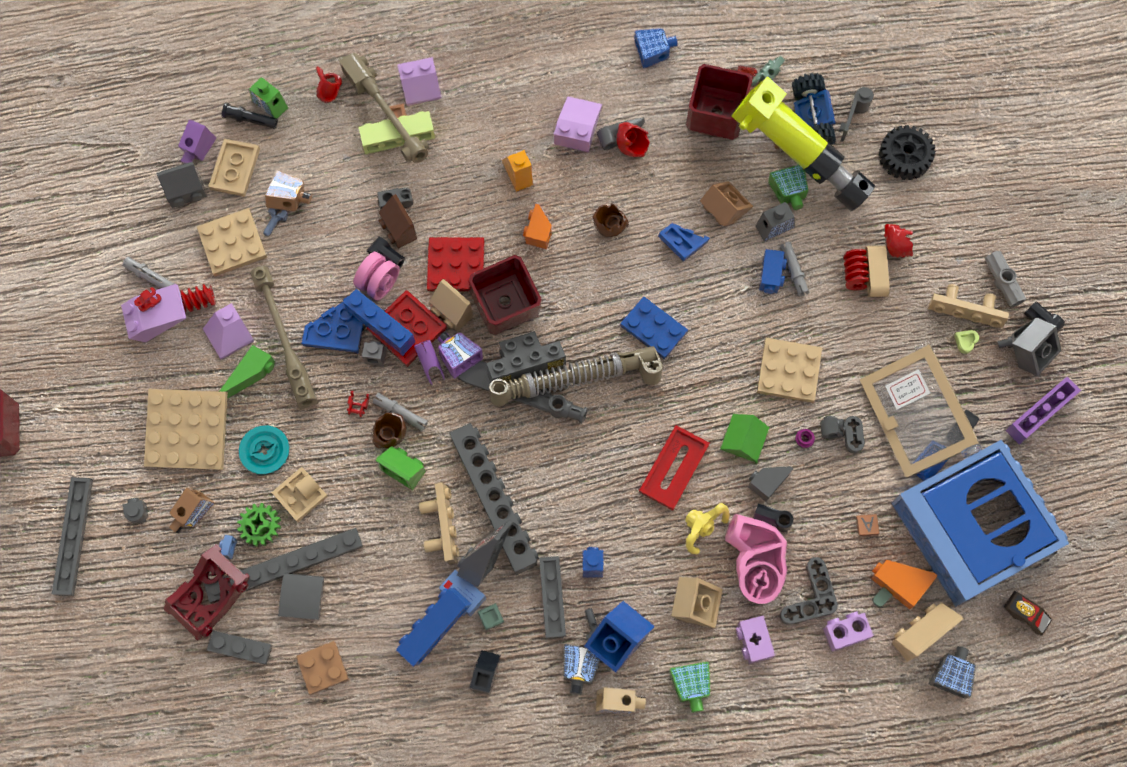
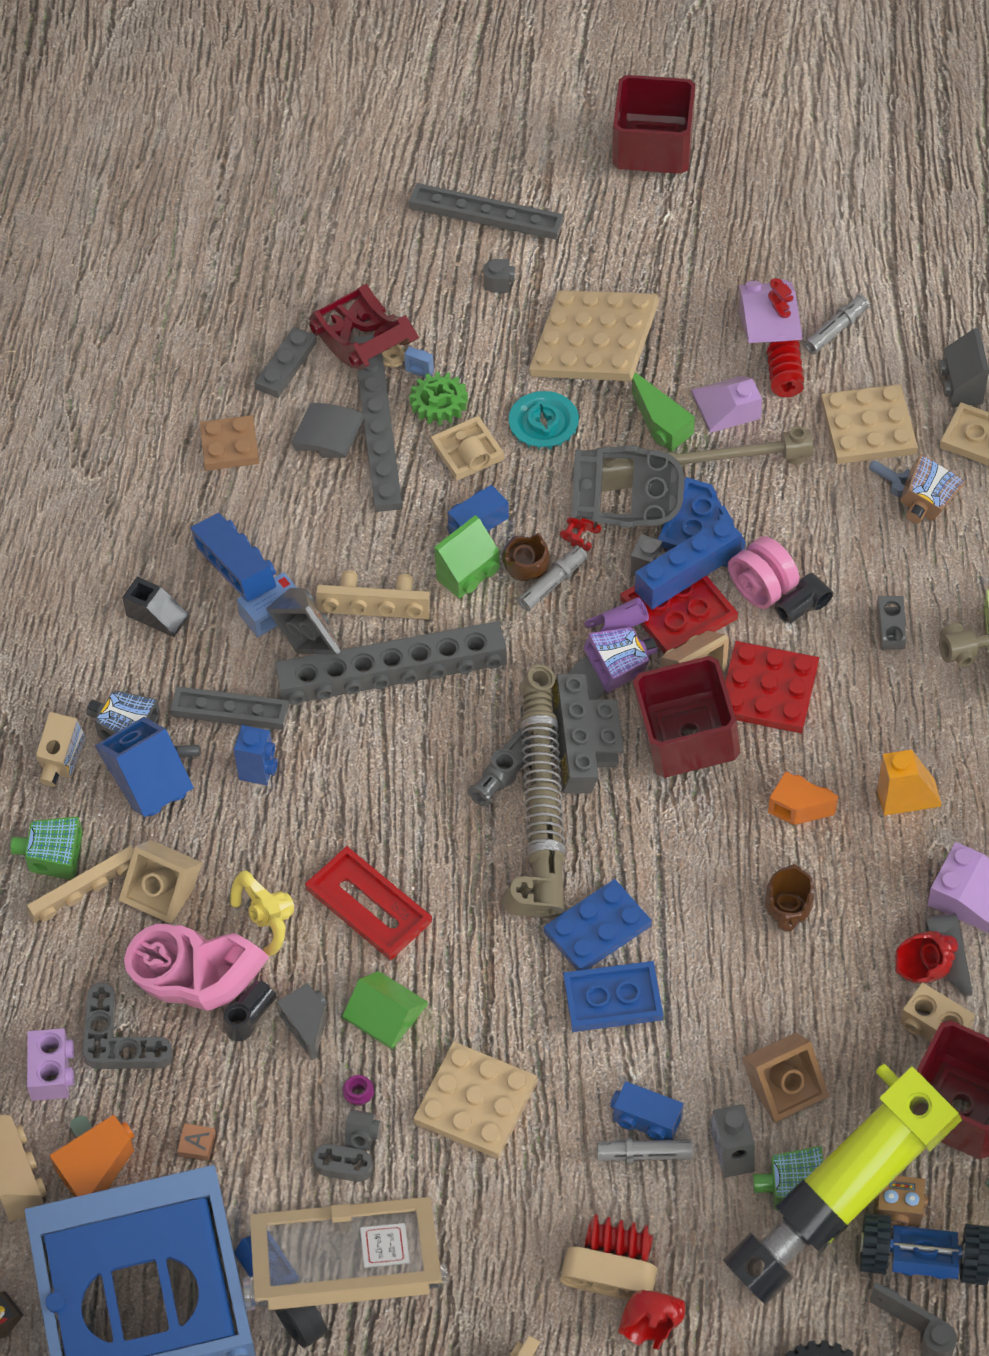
camera: 105 degrees right, 15 degrees down
medium nougat torso [169,487,215,534] -> none
reddish brown slope [378,194,417,249] -> none
sand green tile [478,603,504,631] -> none
blue wing [658,223,710,262] -> none
lavender brick [736,616,775,664] -> none
none -> tan plate [27,846,134,923]
none -> blue brick [447,484,509,534]
none -> blue plate [563,961,663,1032]
none -> dark grey slope [571,445,685,527]
none -> tan brick [900,982,975,1043]

